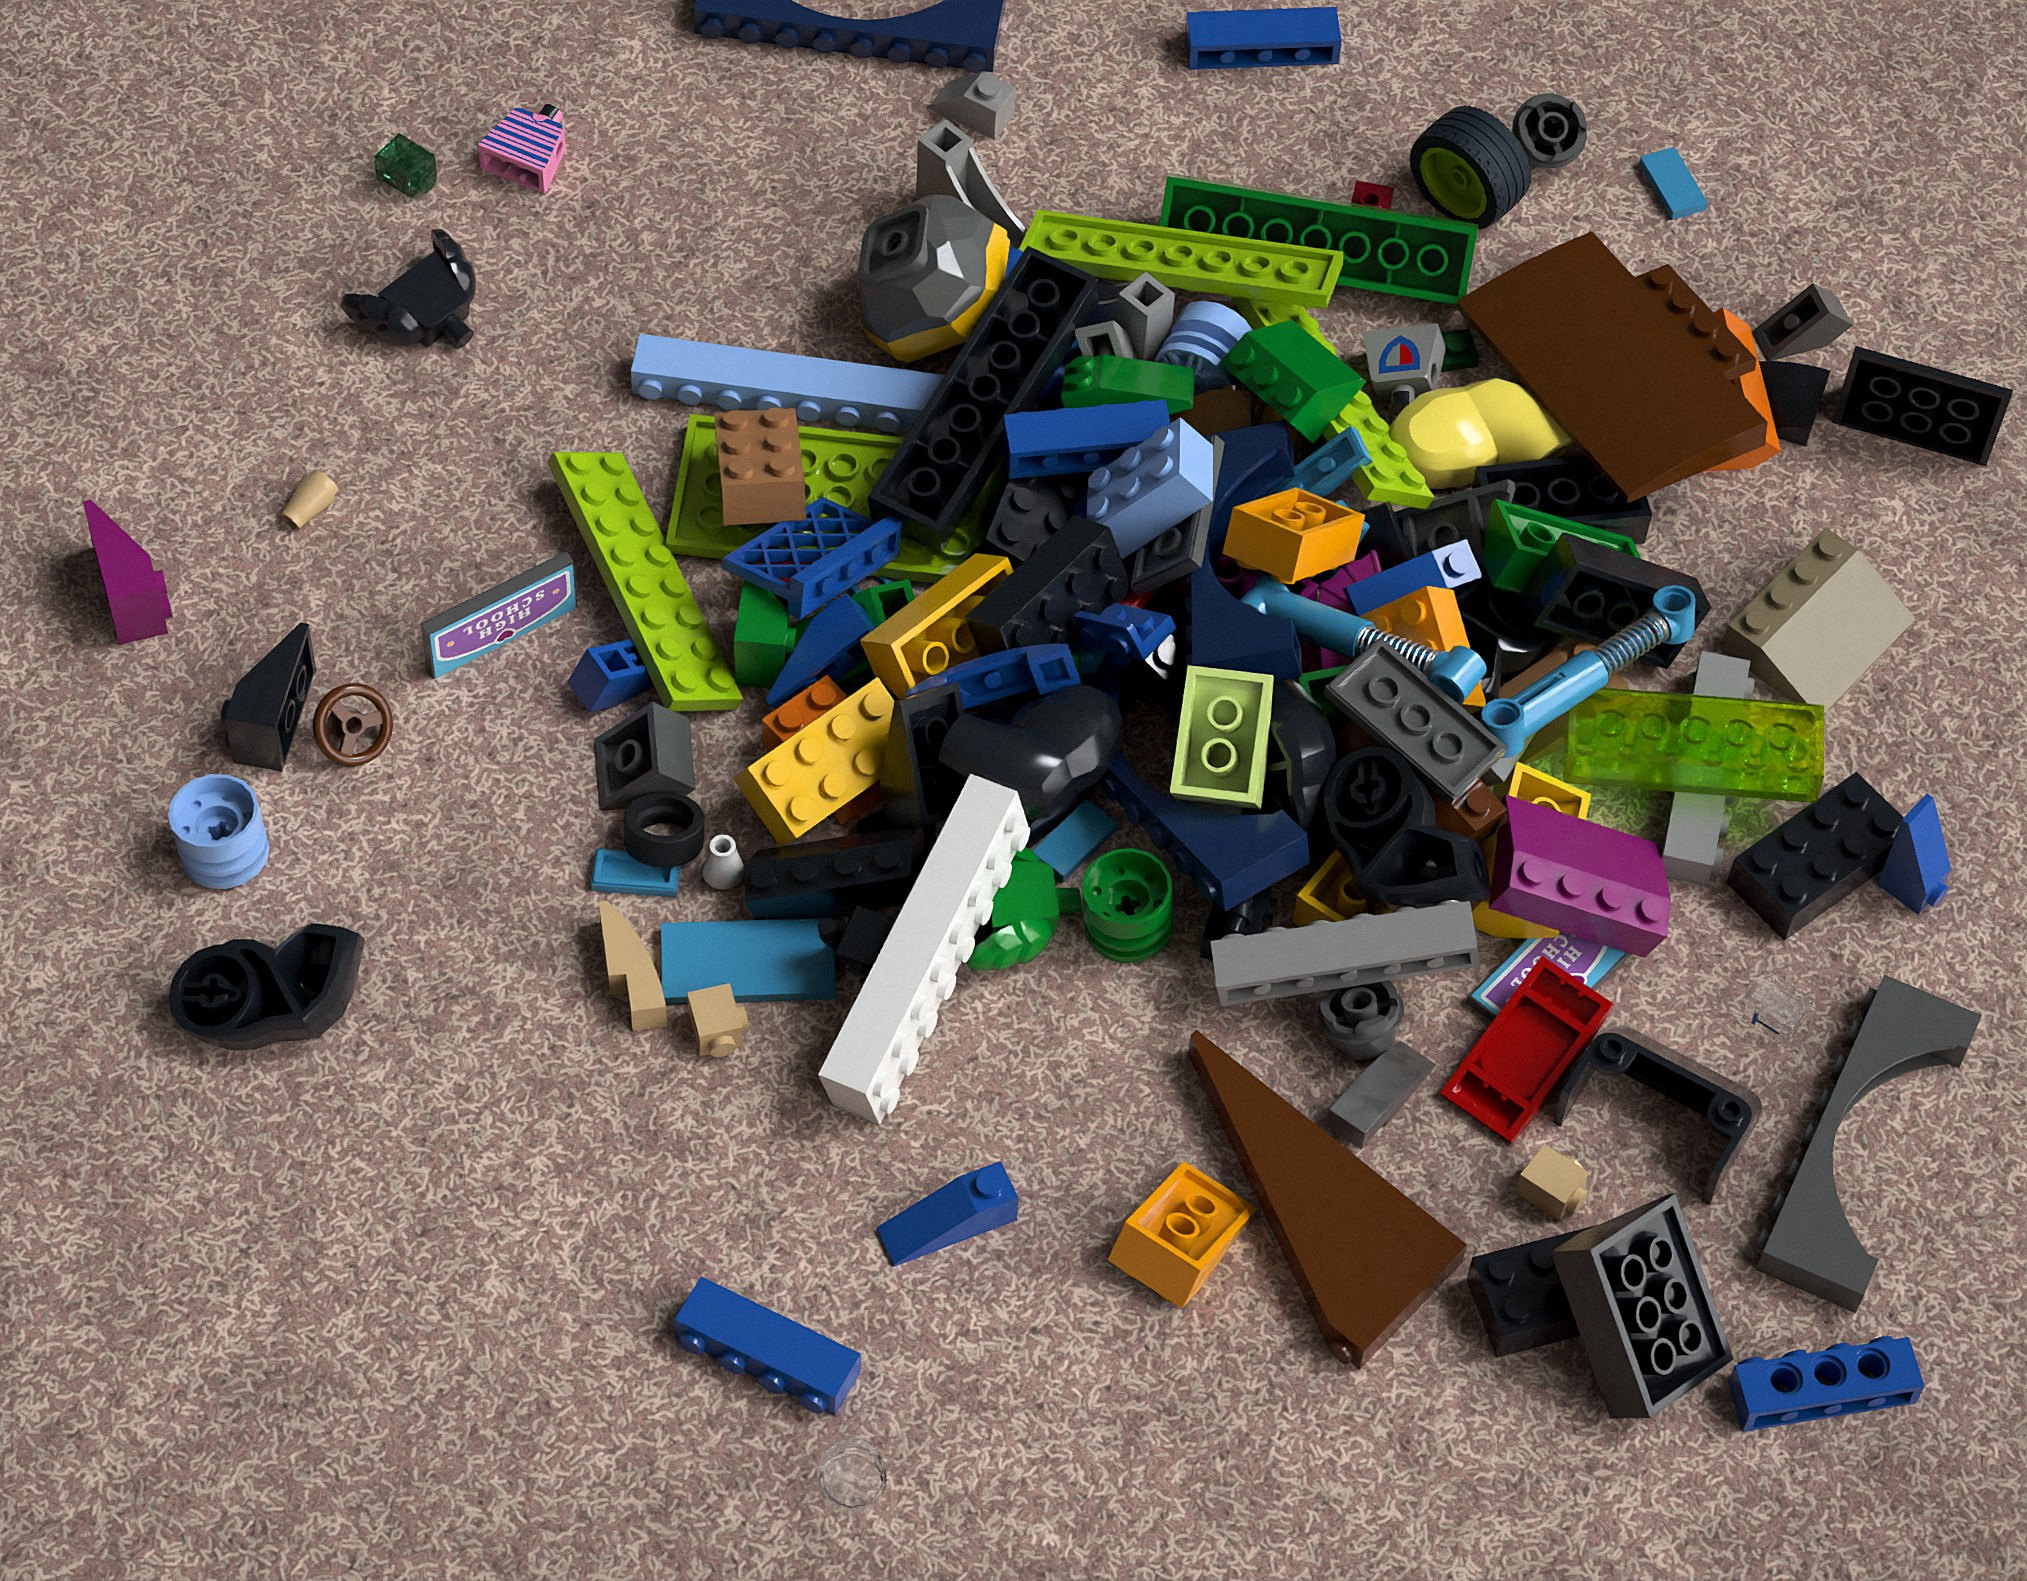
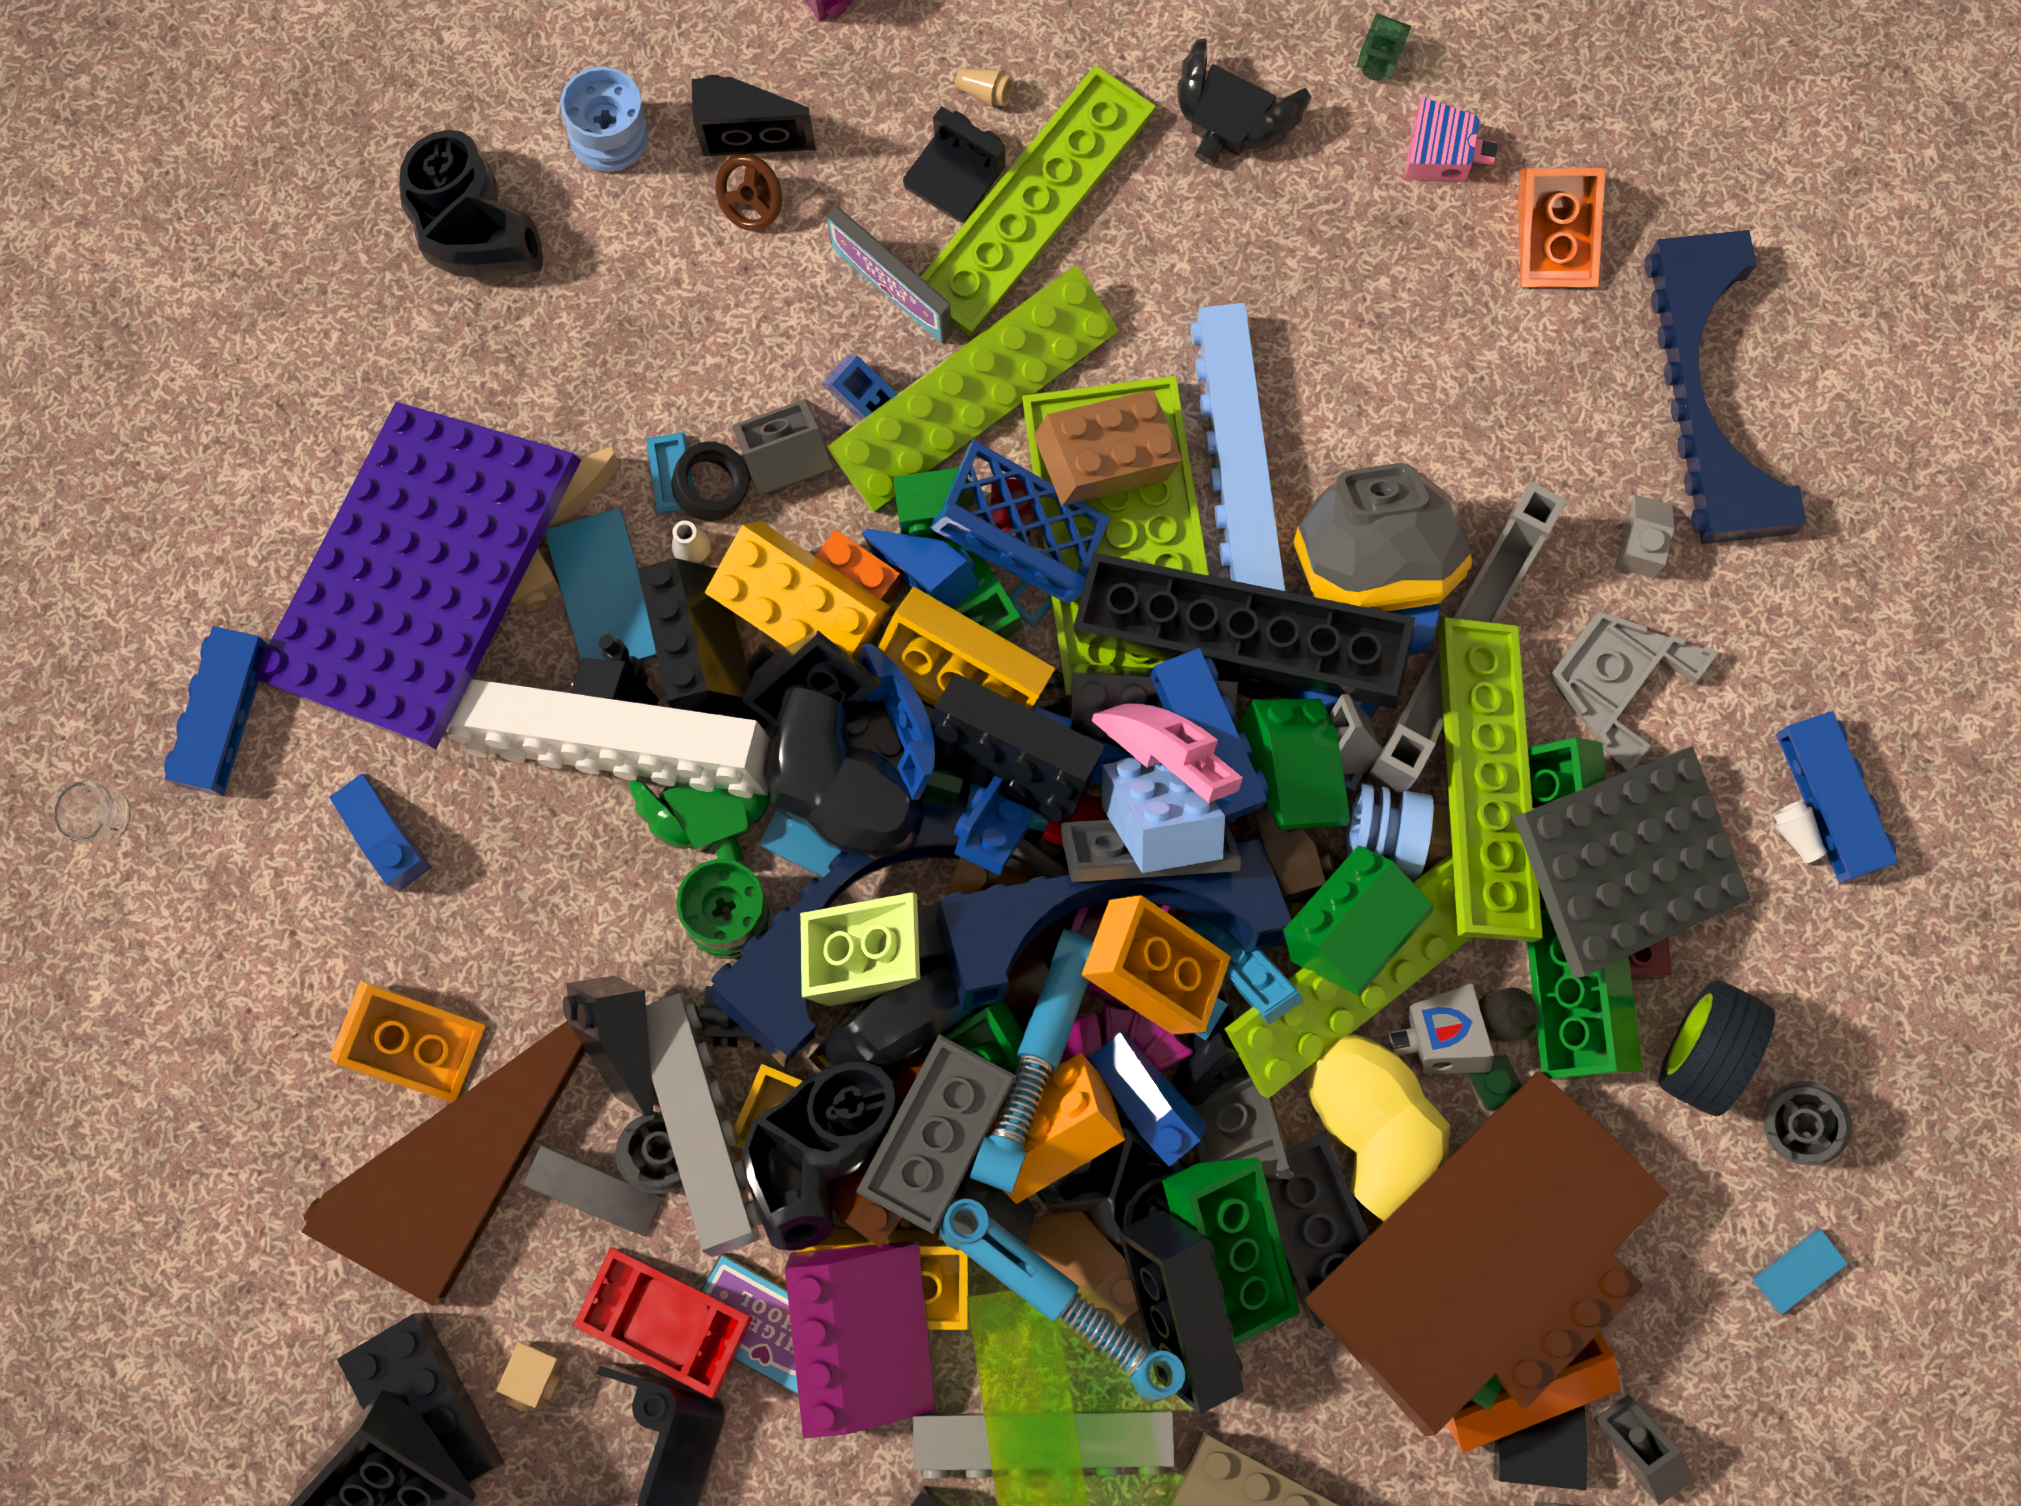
camera: 80 degrees right, 20 degrees up
none -> dark purple plate [255,402,581,749]
none -> black slope [563,975,654,1116]
none -> black bracket [903,106,1006,222]
none -> lime plate [921,65,1156,338]
none -> bright pink slope [1092,704,1243,803]
none -> clear smoke head [1478,987,1539,1043]
none -> dark grey plate [1513,746,1750,979]
none -> orange slope [1518,168,1606,287]
none -> light grey wing [1549,611,1719,773]
none -> white cone [1773,800,1827,863]

